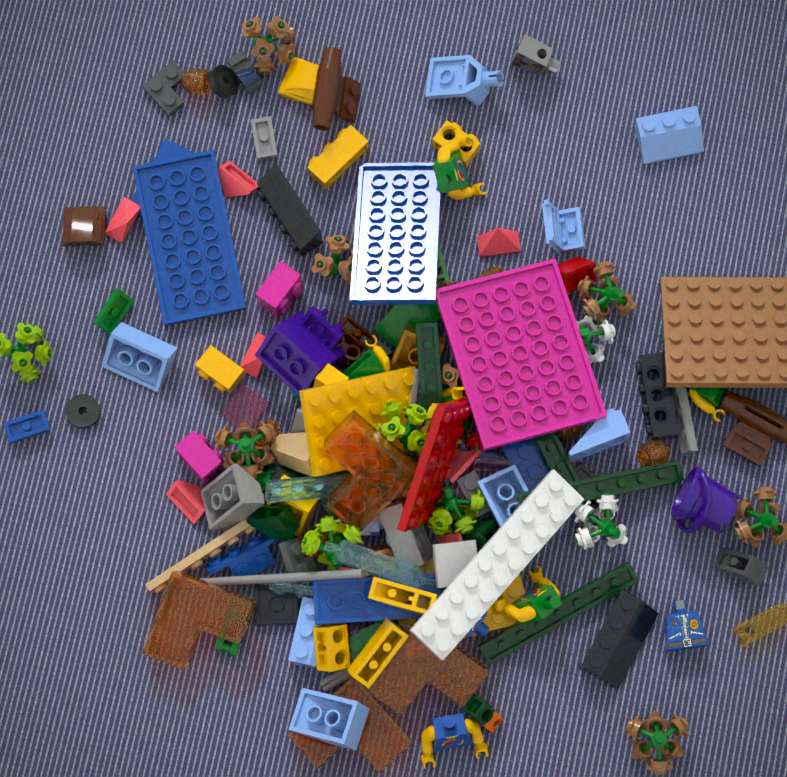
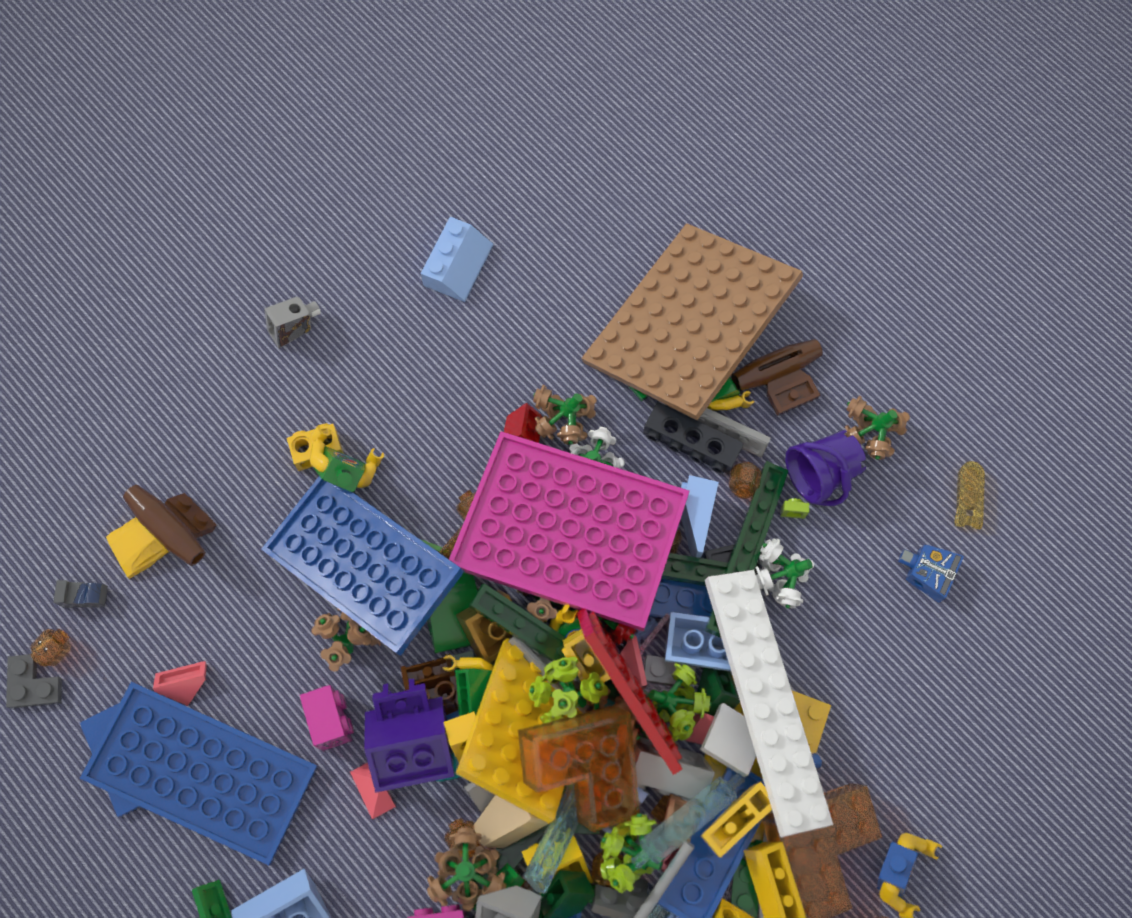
camera: 60 degrees left, 5 degrees down
reddish brown slope [62,206,106,247] -> none
coral slope [105,197,141,243] -> none
yellow brick [195,345,246,394] -> none
pearl dark grey piece [208,65,238,98] -> none
clear pink piece [220,383,270,428] -> none
medium nougat plant [242,16,295,75] -> none
light grey plate [251,116,278,161] -> none
black slope [256,164,323,256] -> none
yellow brick [307,125,369,190] -> none
light blue plate [425,55,504,106] -> none
dark green leg [462,694,504,734] -> none
coral slope [477,228,521,257] -> none
dark green plate [477,561,639,665] -> none
torso [493,566,562,624] -> none
light blue plate [542,200,586,254] -> none
black slope [580,590,659,689] -> none
medium nougat plant [626,711,689,775] -> none
dark grey slope [714,547,769,587] -> none
none -> lime plate [780,498,809,519]

